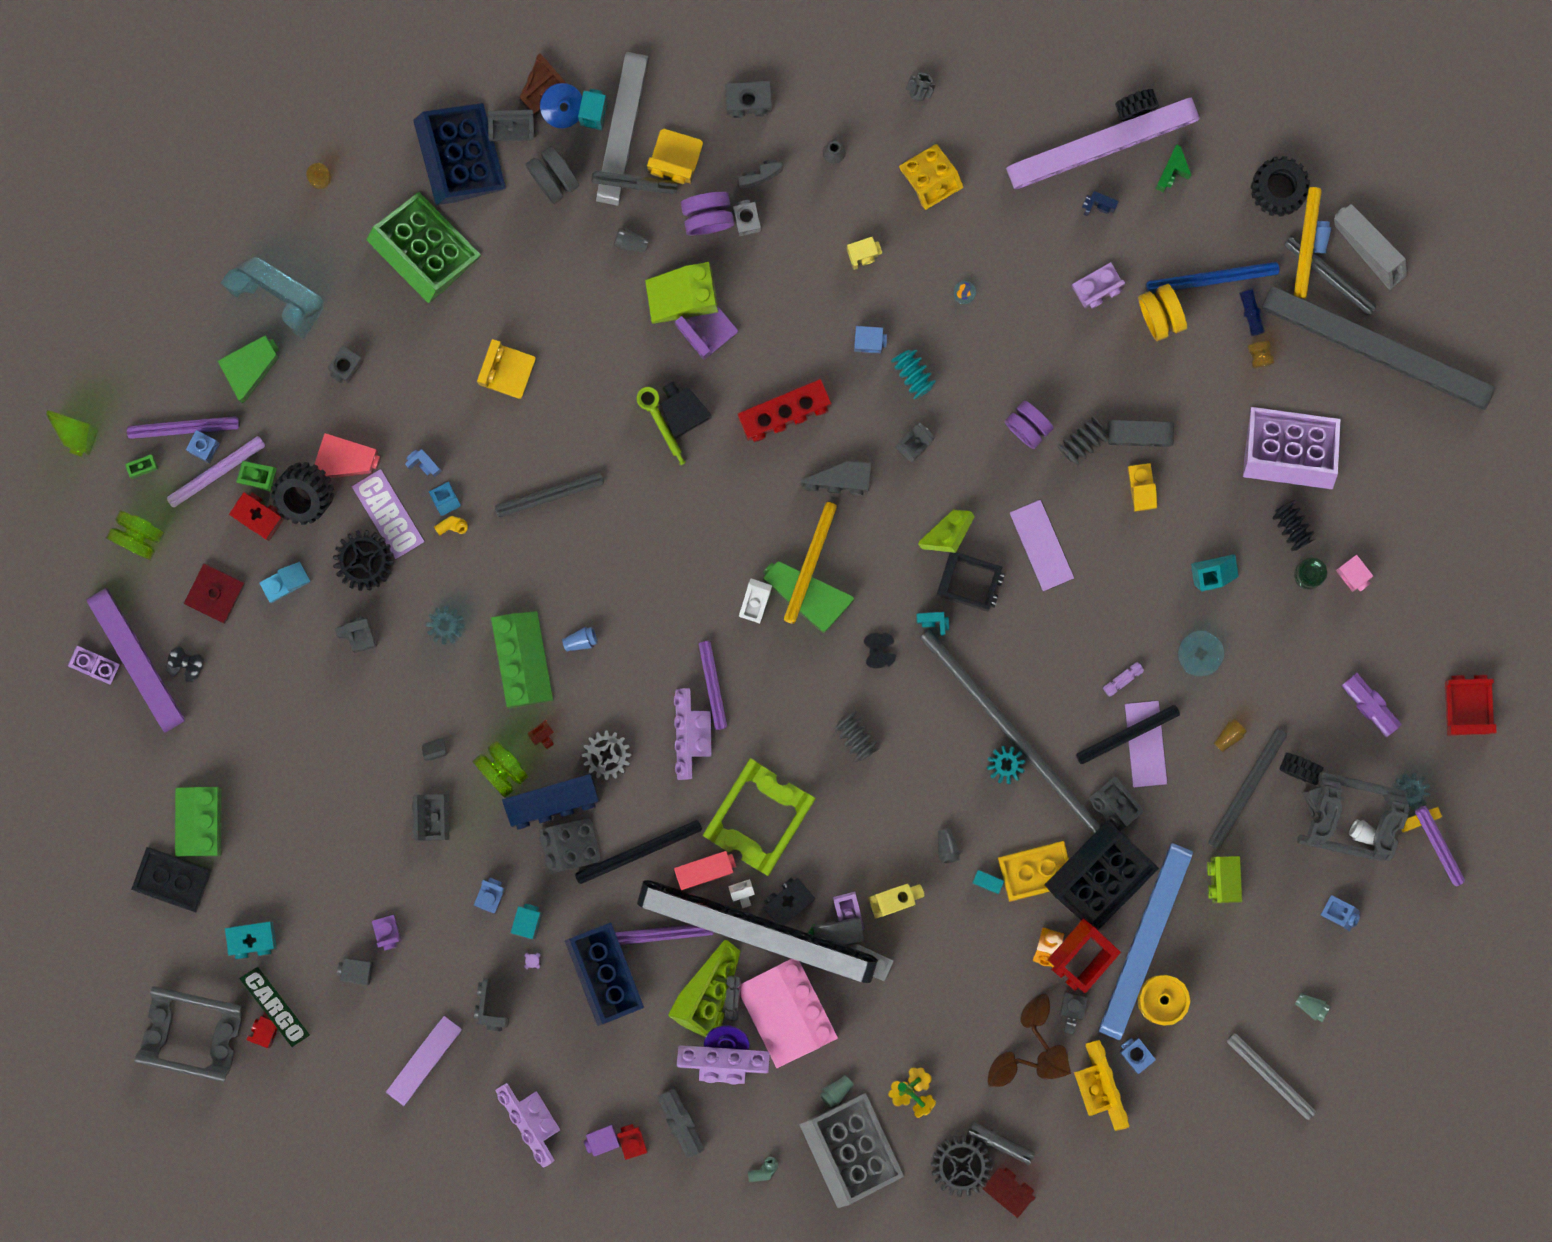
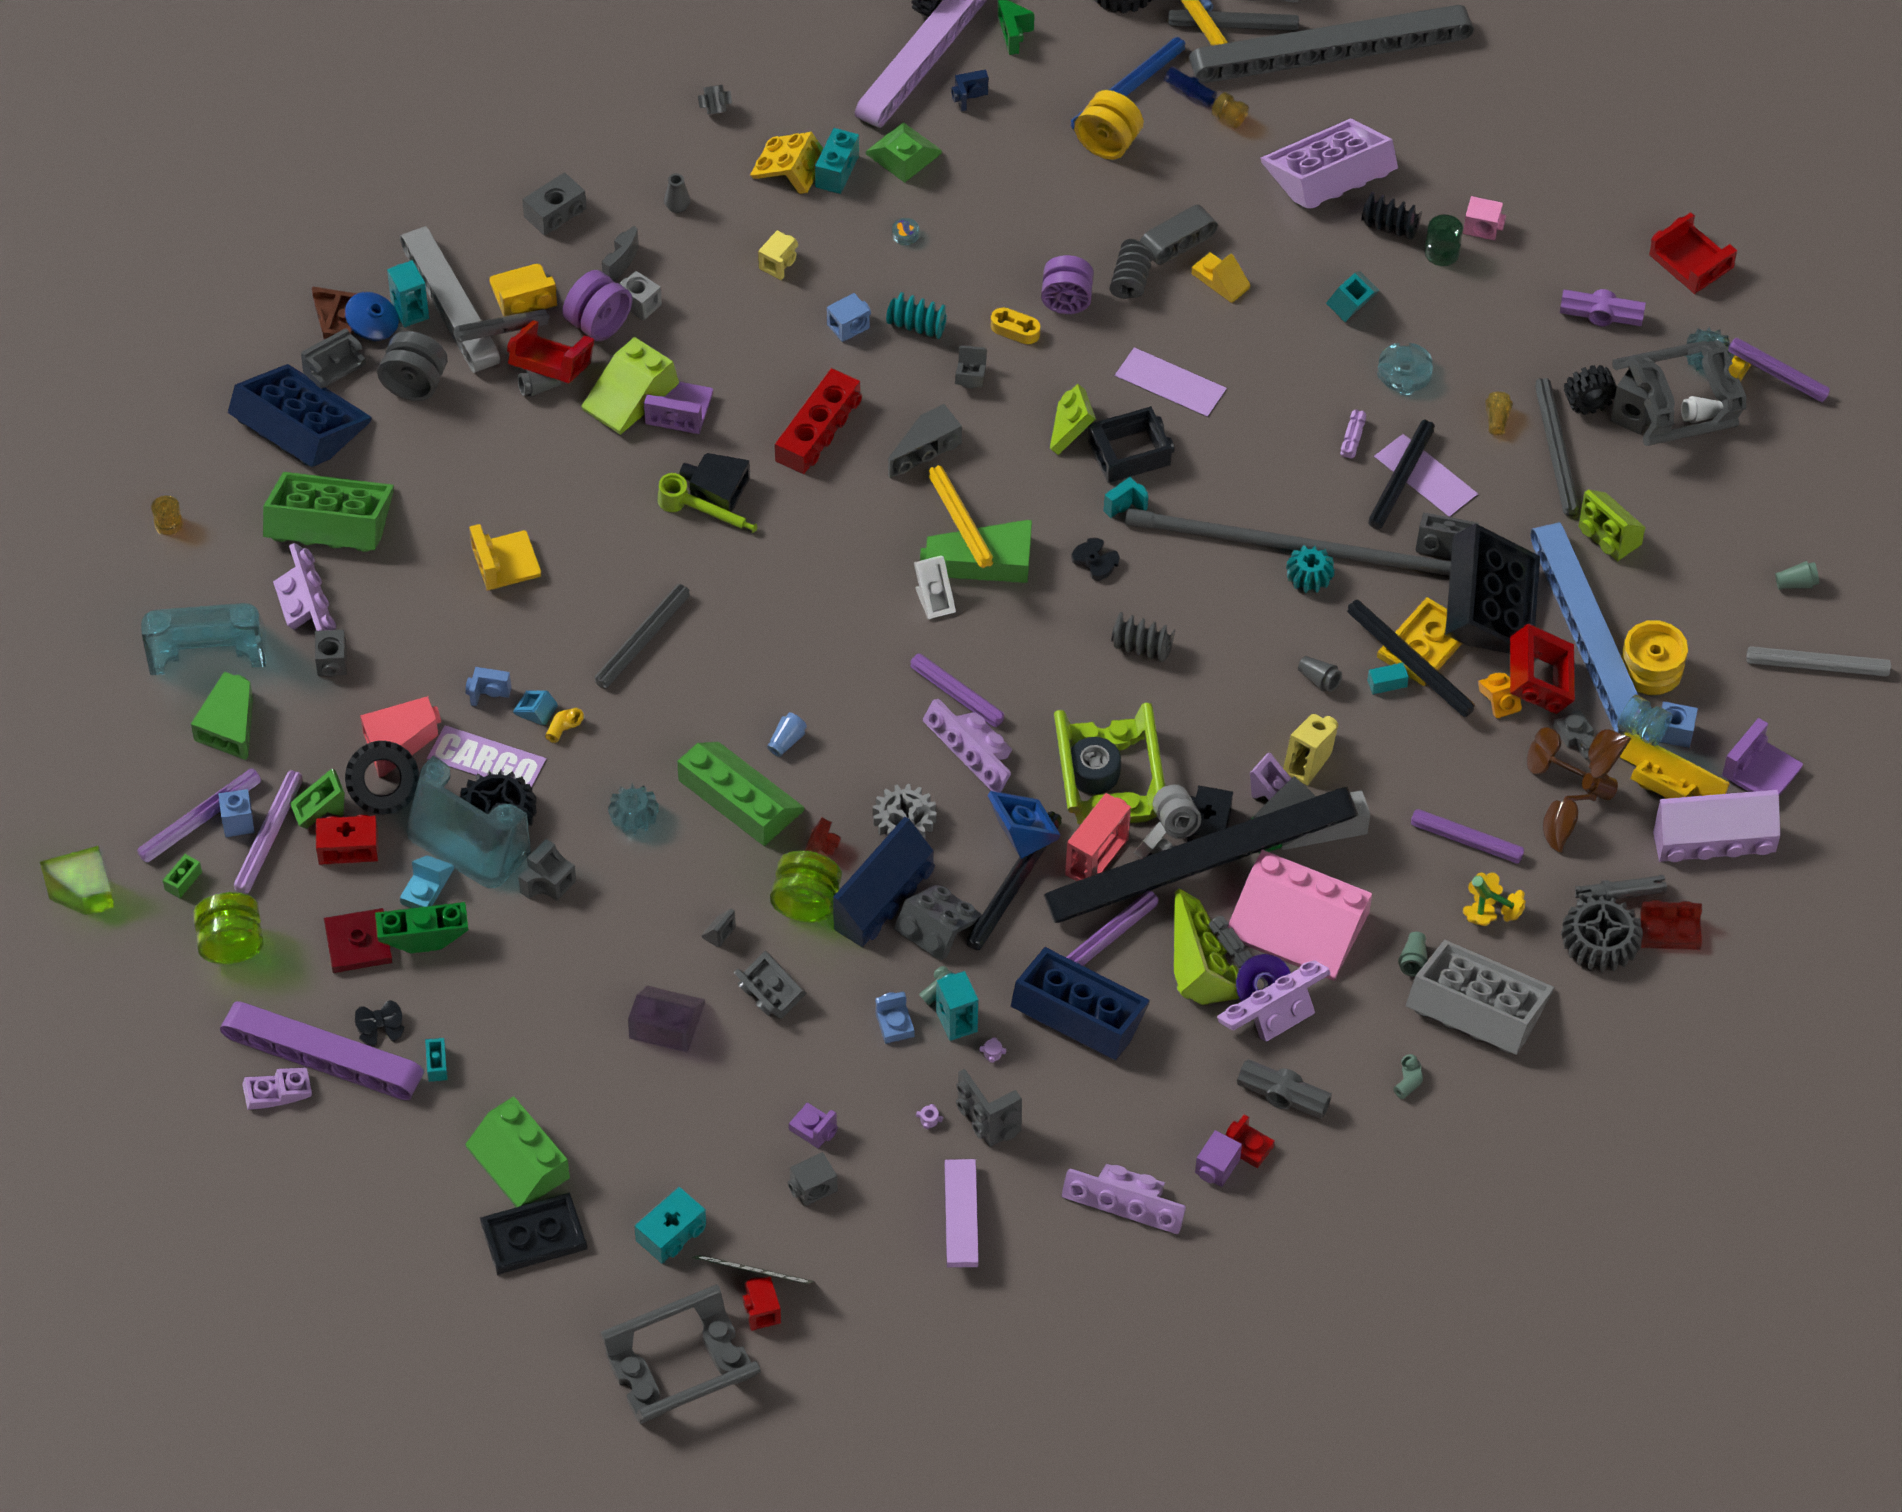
camera: 40 degrees left, 30 degrees down
lavender bracket [1071,262,1125,309] -> none
medium blue bracket [1321,895,1360,931] -> none
none -> lavender bracket [273,543,336,631]
none -> green slope [375,902,469,954]
none -> clear light blue windscreen [406,756,531,888]
none -> teal piece [425,1038,448,1082]
none -> red panel [507,320,595,383]
none -> clear purple slope [628,986,705,1052]
none -> teal brick [815,128,859,194]
none -> bright green slope [866,122,942,183]
none -> lavender piece [916,1104,943,1129]
none -> sand green arm [919,966,953,1006]
none -> blue slope [987,791,1060,859]
none -> yellow beam [990,307,1041,344]
none -> black wheel [1071,737,1121,794]
none -> light grey wheel [1152,785,1201,839]
none -> black axle [1347,599,1475,717]
none -> medium lavender axle [1411,809,1524,863]
none -> clear light blue wheel [1618,694,1673,747]
none -> lavender slope [1653,790,1780,862]
none -> medium lavender bracket [1722,718,1803,796]

